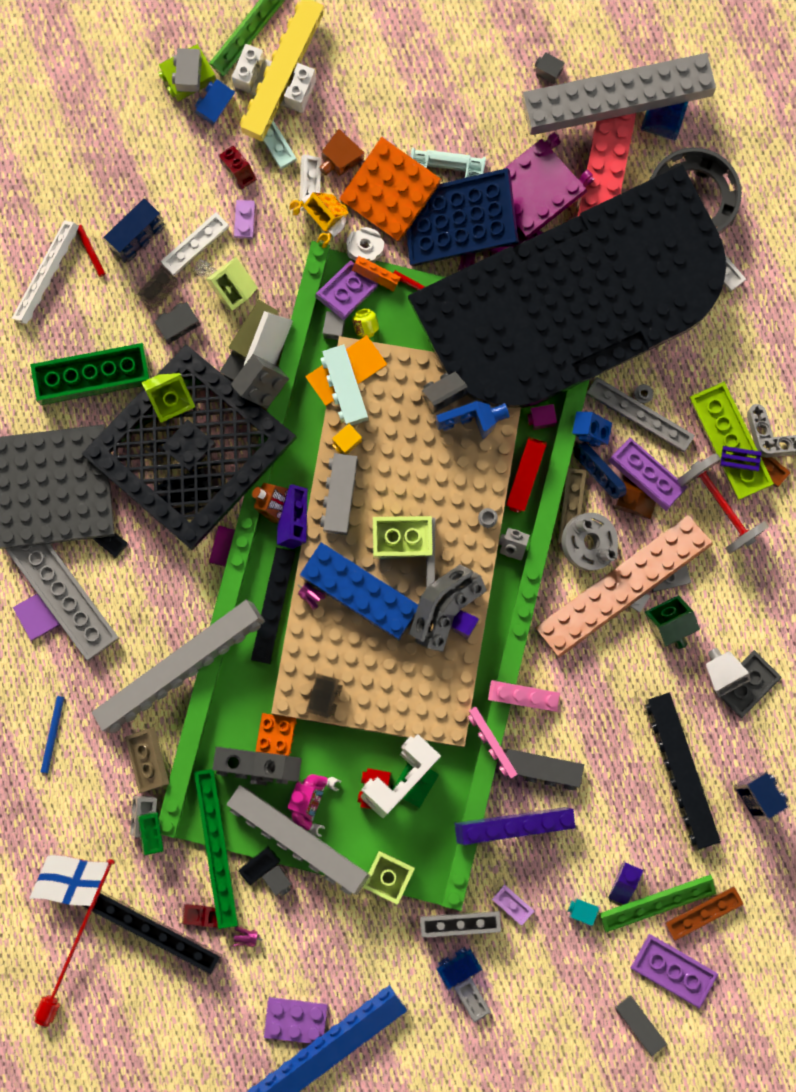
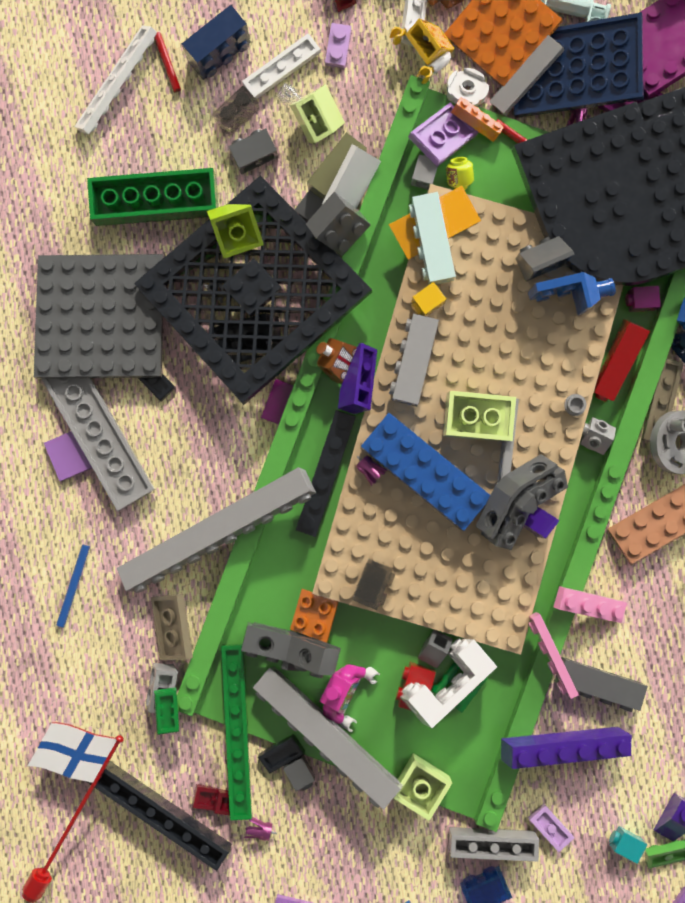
camera: 10 degrees right, 5 degrees up
none -> dark grey brick [418,629,453,668]
none -> light grey tile [489,35,564,116]

